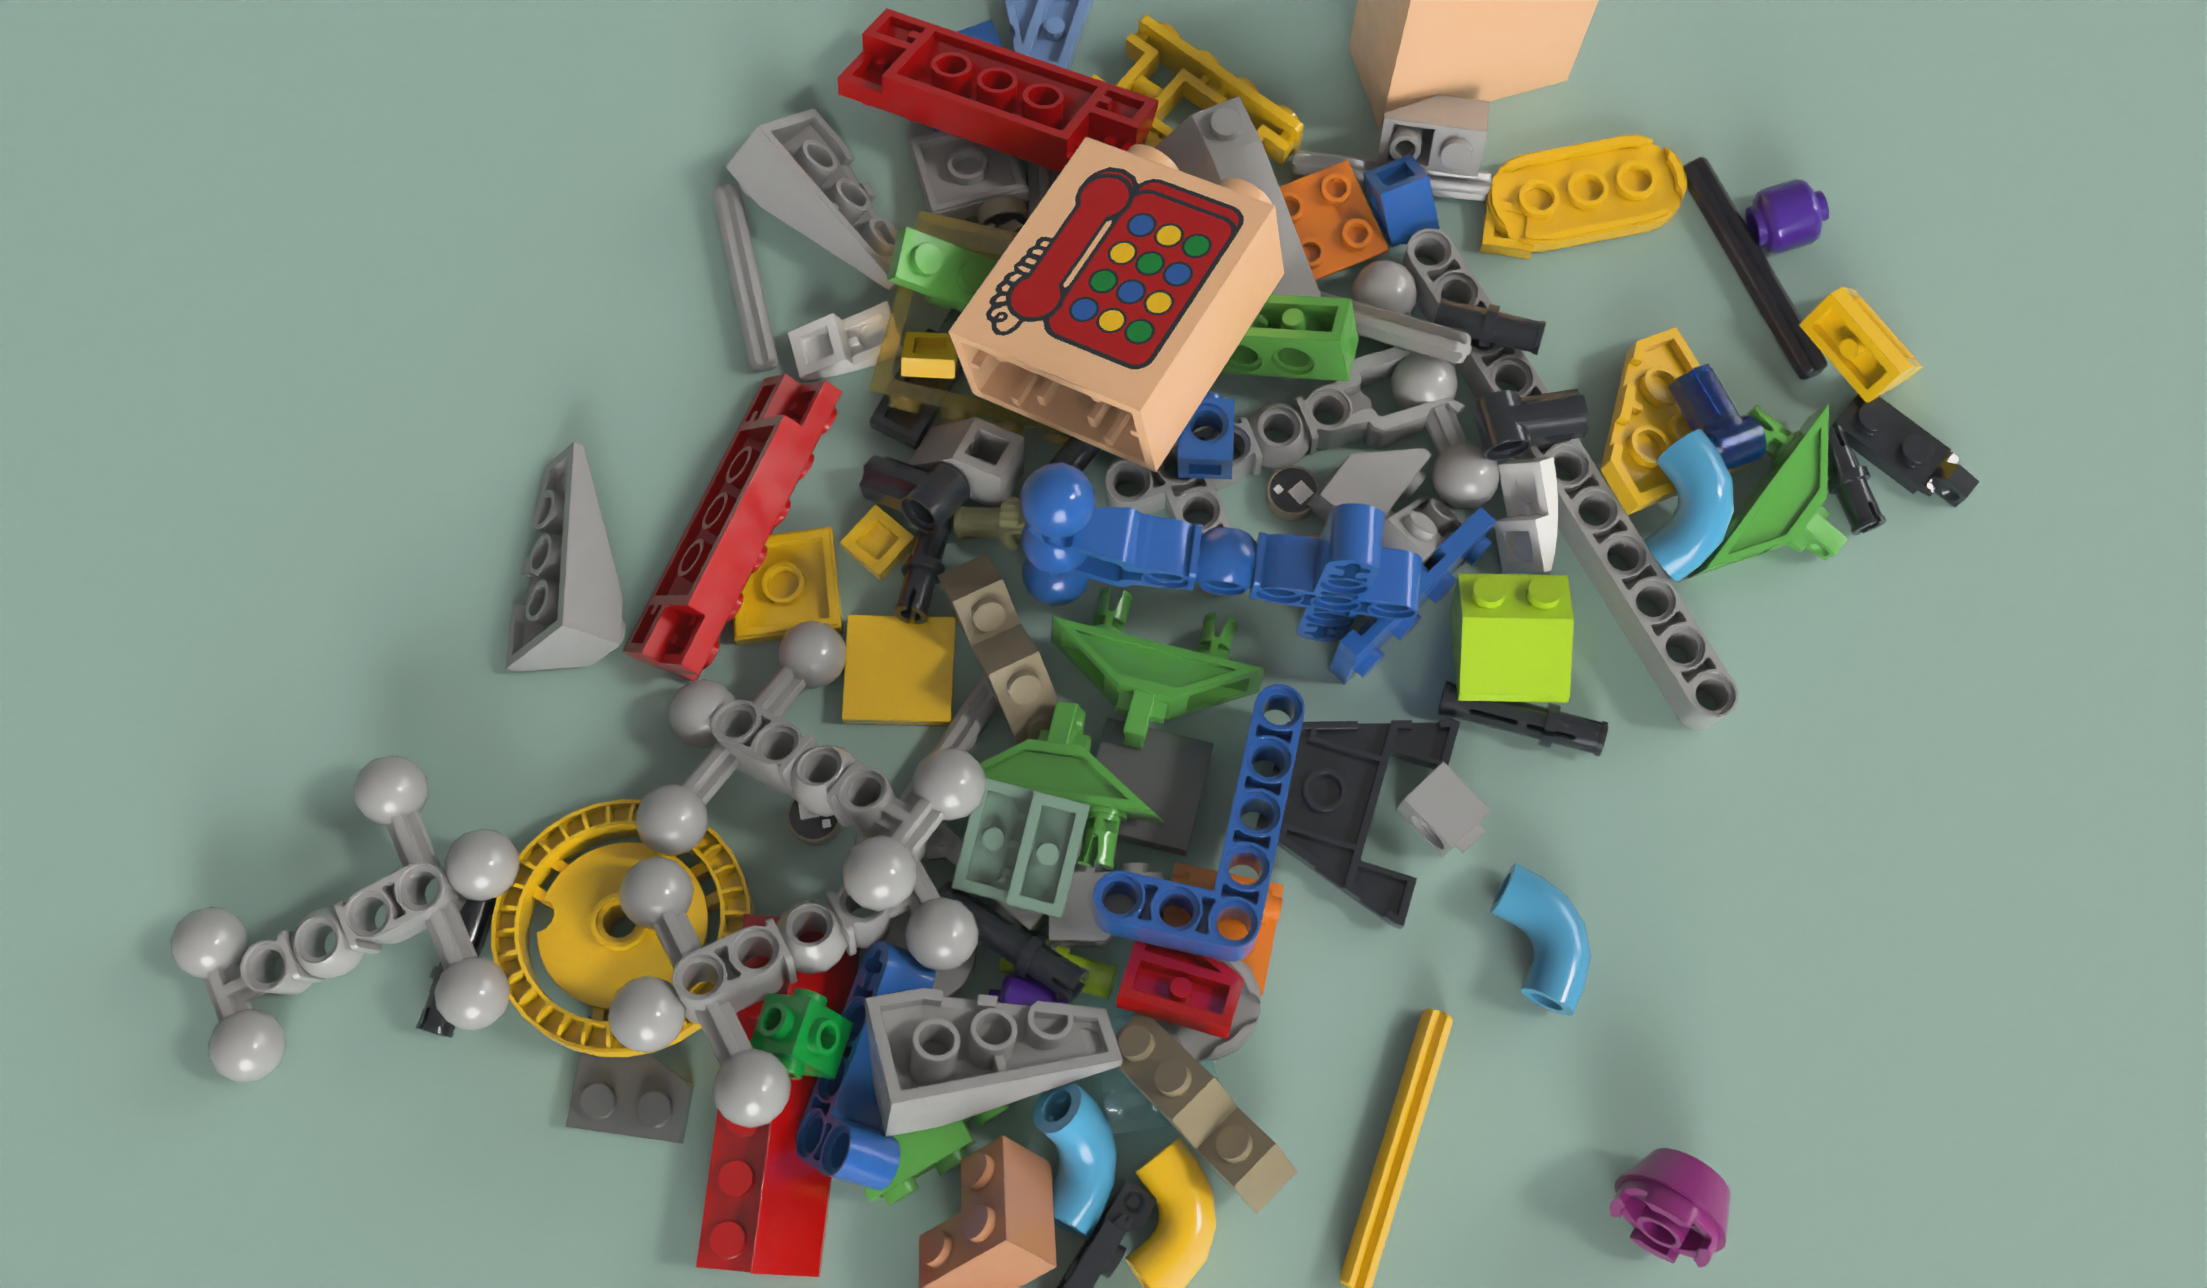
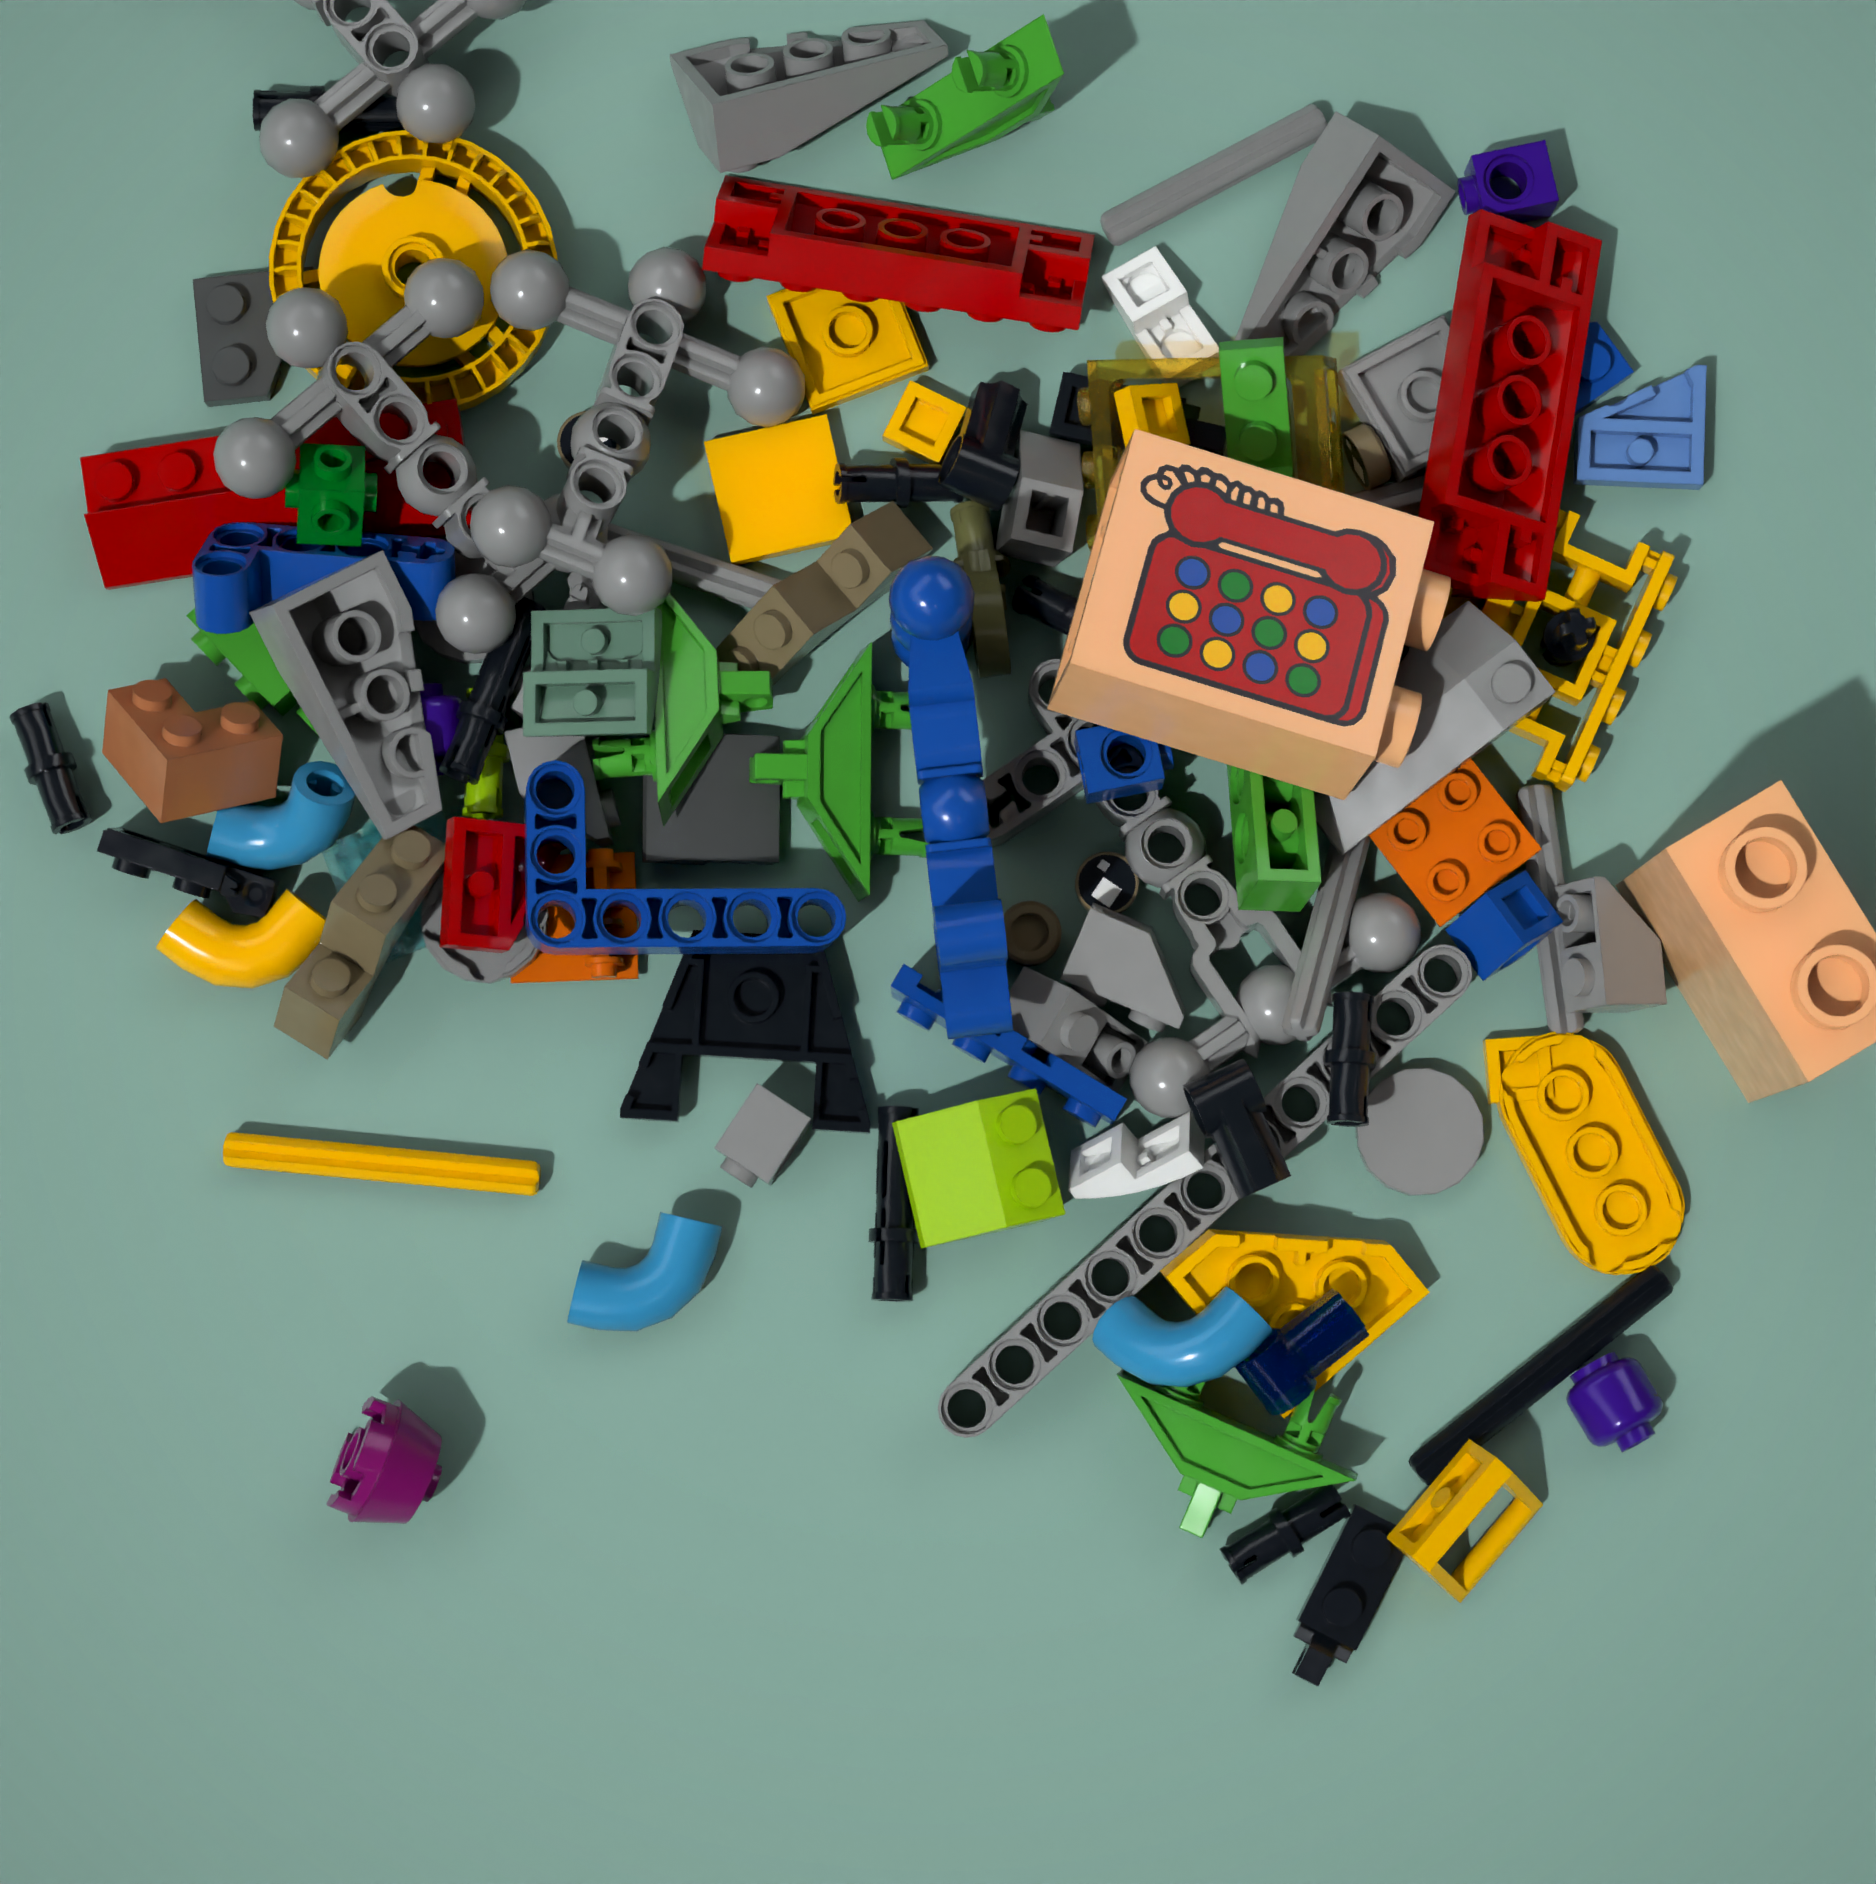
camera: 75 degrees right, 10 degrees up
none -> bright green connector [866,14,1064,180]
none -> light grey tile [1355,1068,1484,1196]
none -> dark purple brick [1457,140,1559,223]
none -> black axle [1540,608,1597,667]

